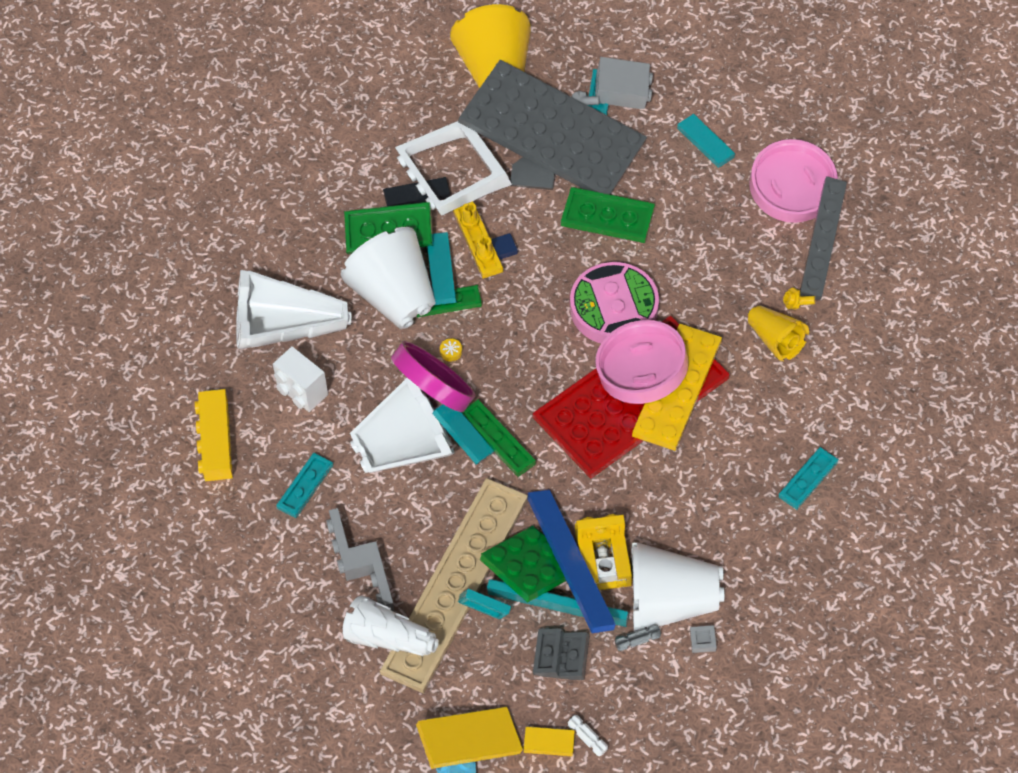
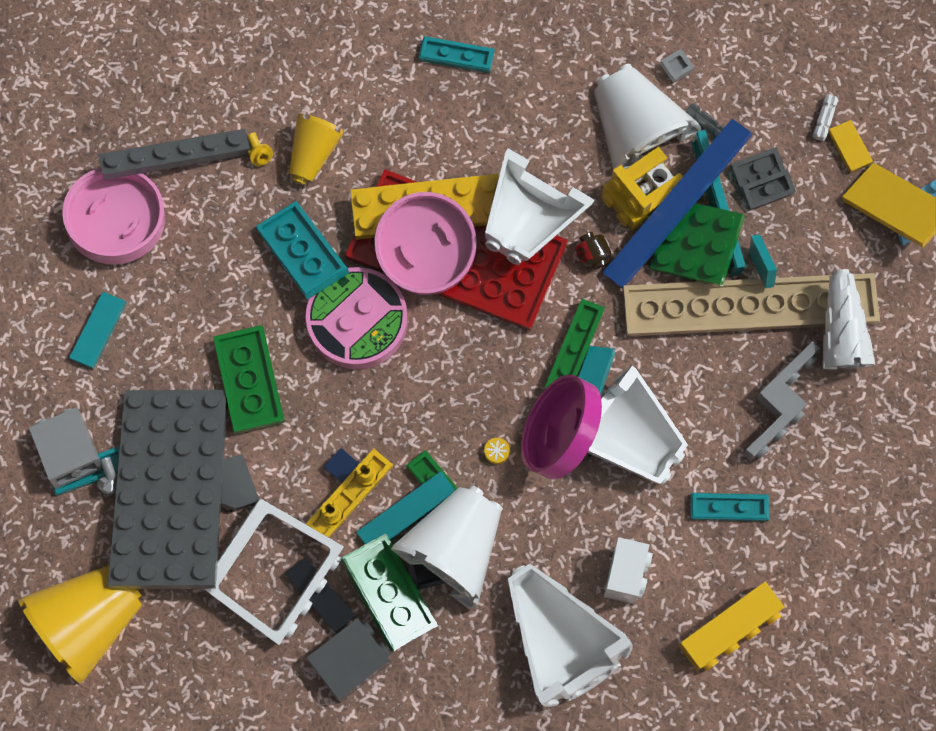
camera: 120 degrees left, 15 degrees up
none -> teal tile [255,201,349,300]
none -> dark grey brick [307,618,391,703]
none -> white cone [485,148,594,265]
none -> dark brown head [575,232,612,271]

